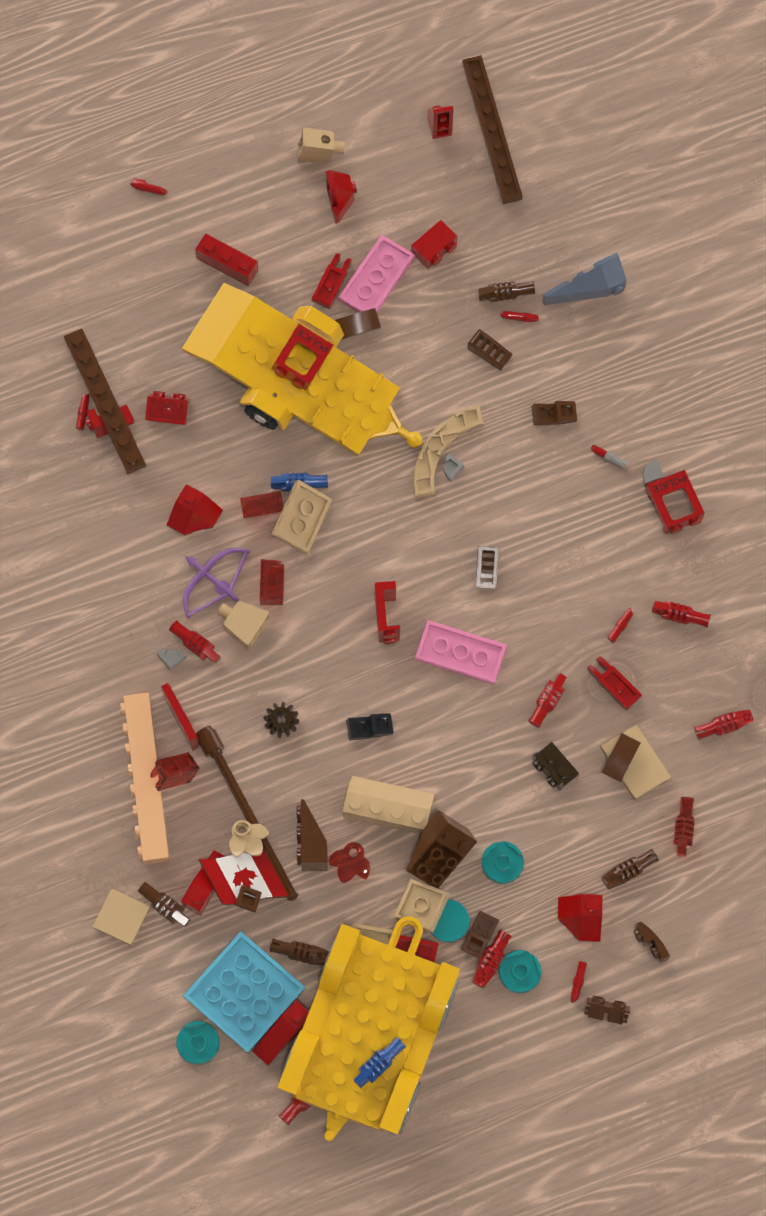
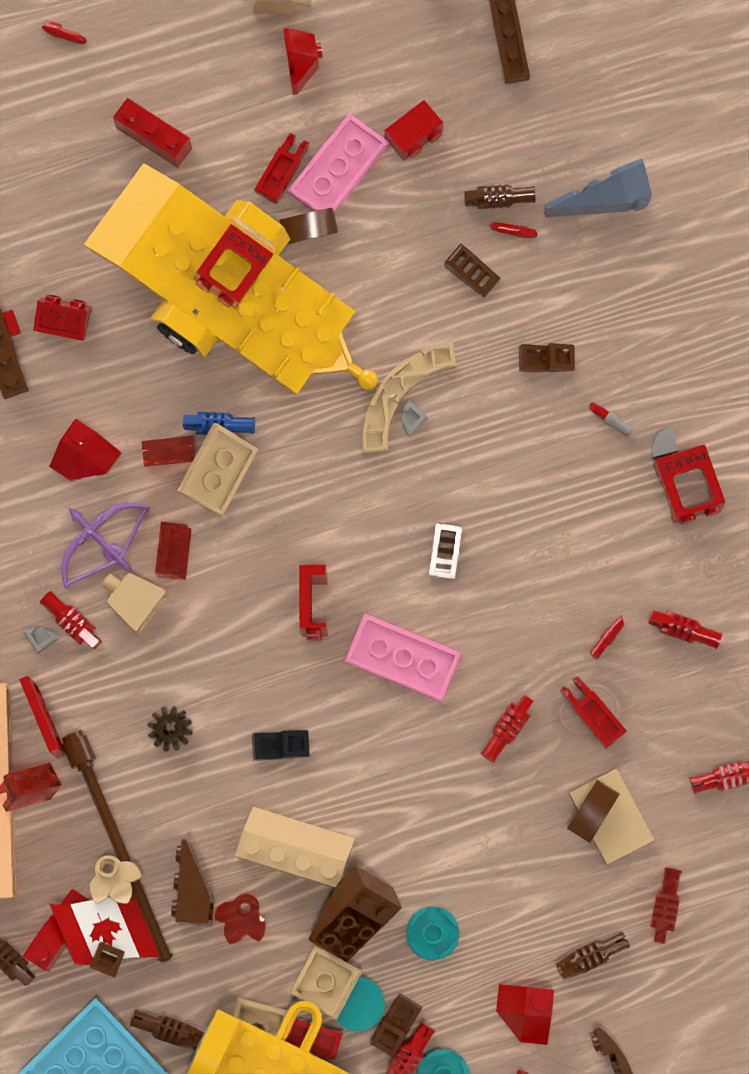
camera: 10 degrees right, 5 degrees up
dark brown bracket [532,742,579,791] -> none

